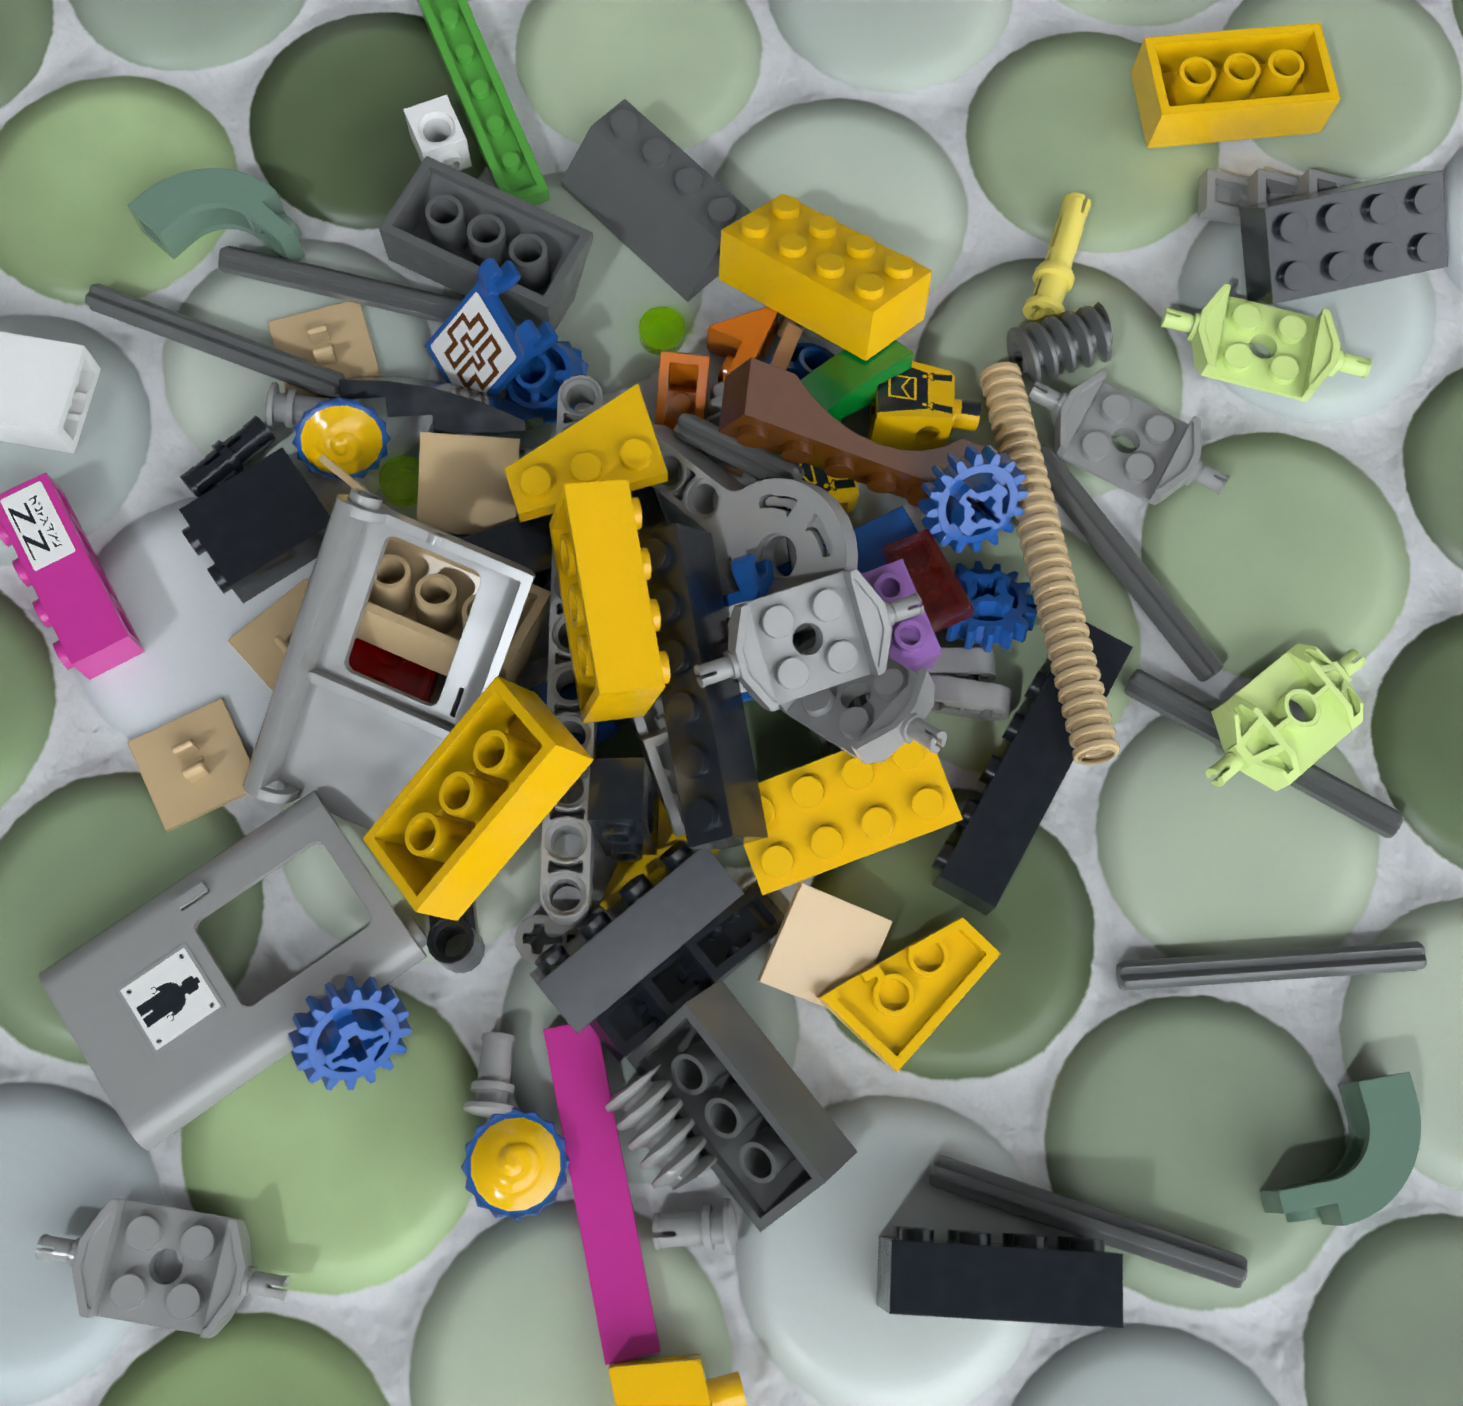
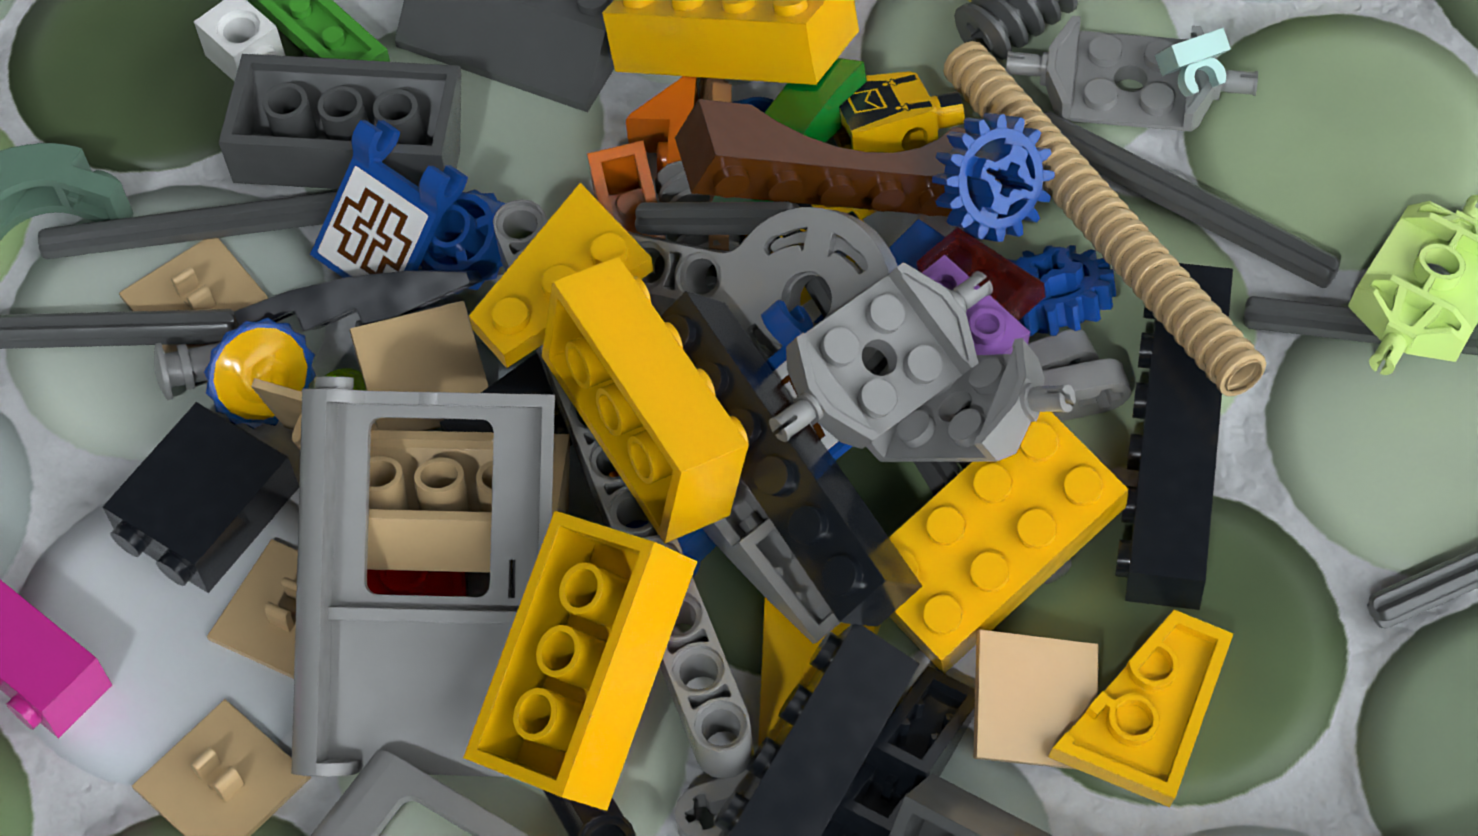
camera: 10 degrees left, 15 degrees down
black pin [179,415,277,498] -> none
black brick [587,758,659,862] -> none
clear neon green tile [639,306,685,356] -> none
none -> light aqua tile [1155,28,1231,97]

